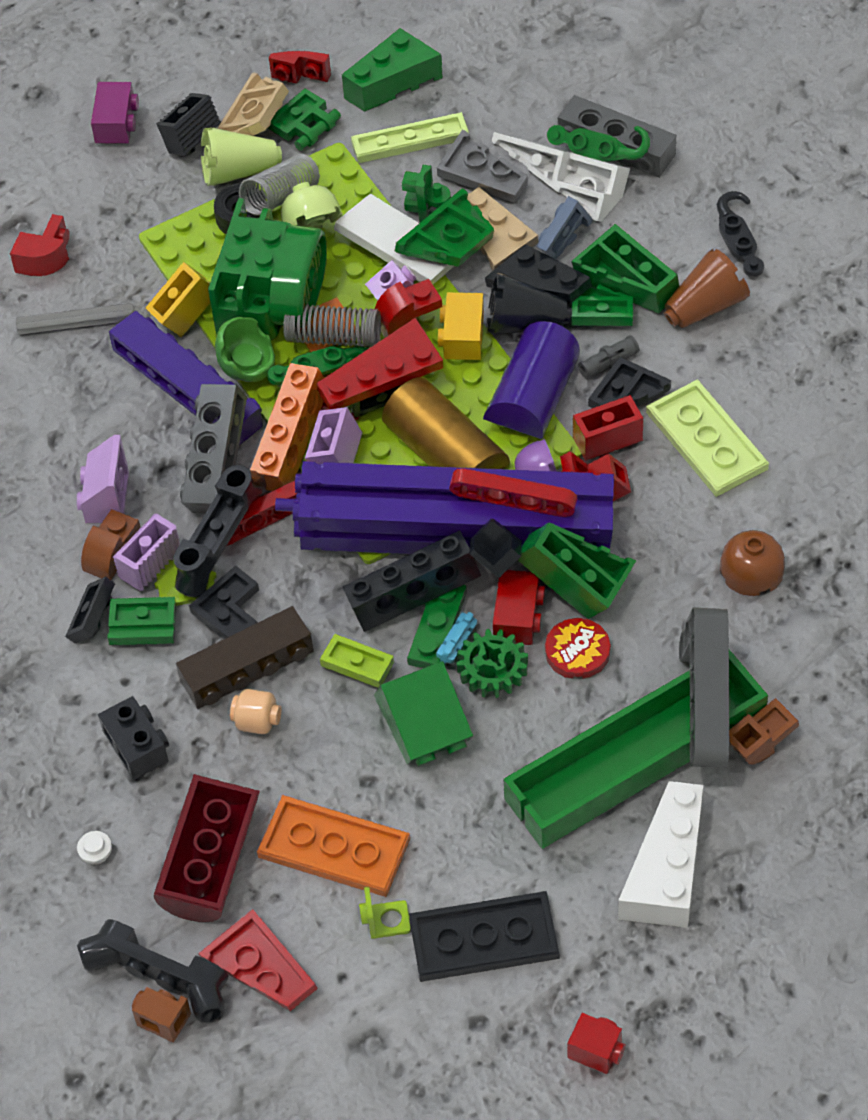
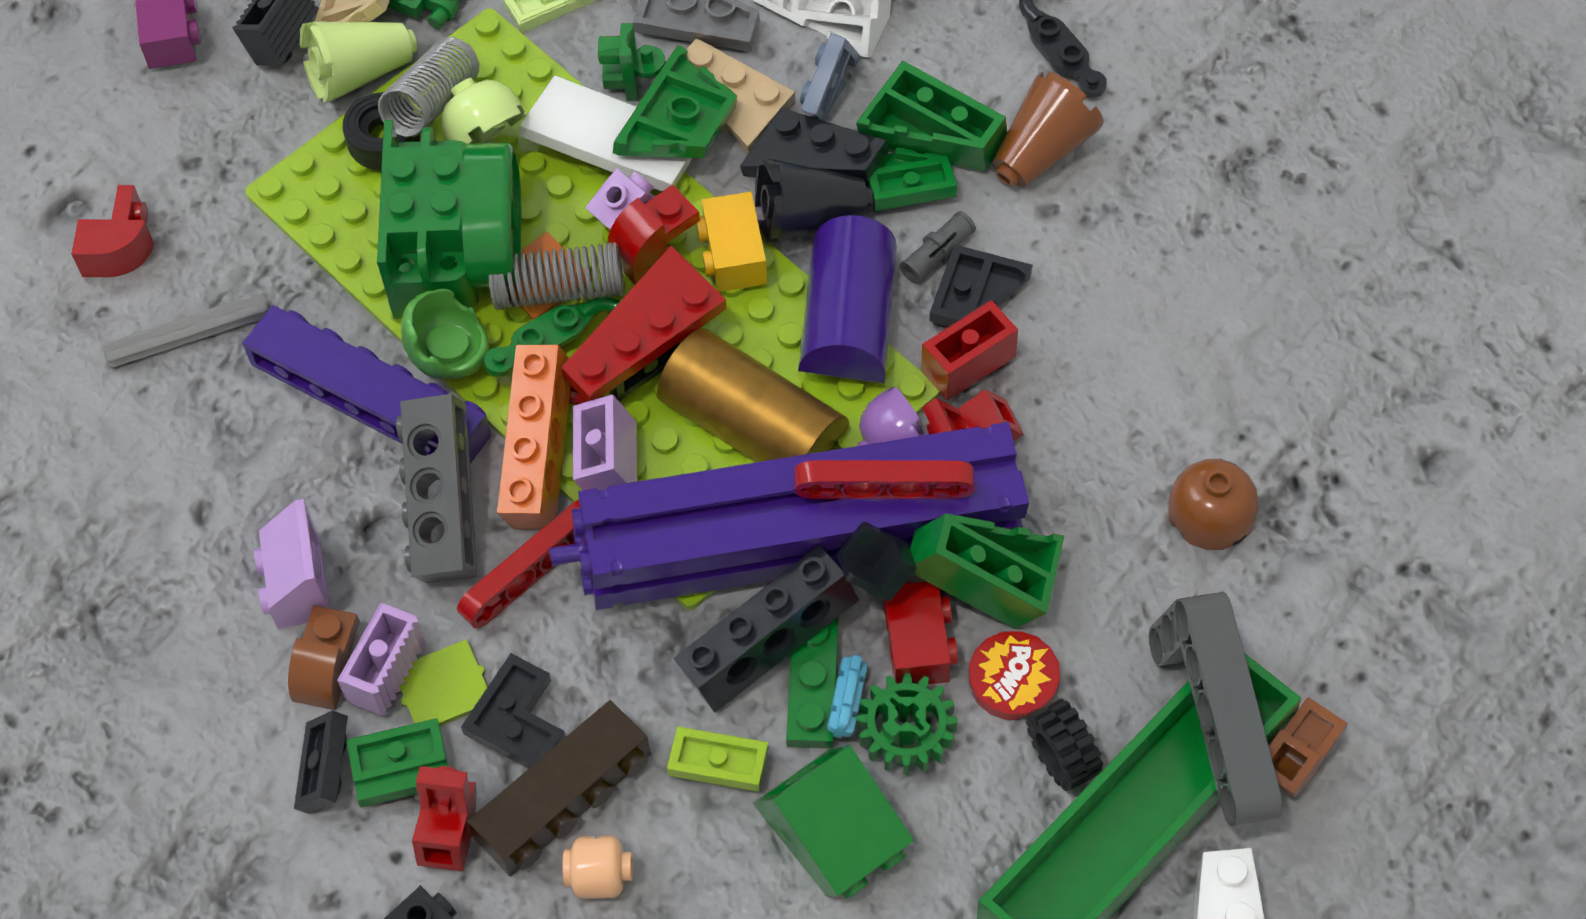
camera: 15 degrees left, 5 degrees up
yellow brick [145,262,210,337] -> none
black plate [173,465,266,597] -> none
yellowish green tile [646,379,769,497] -> none
none -> red brick [412,766,477,872]
none -> black tyre [1026,698,1103,791]

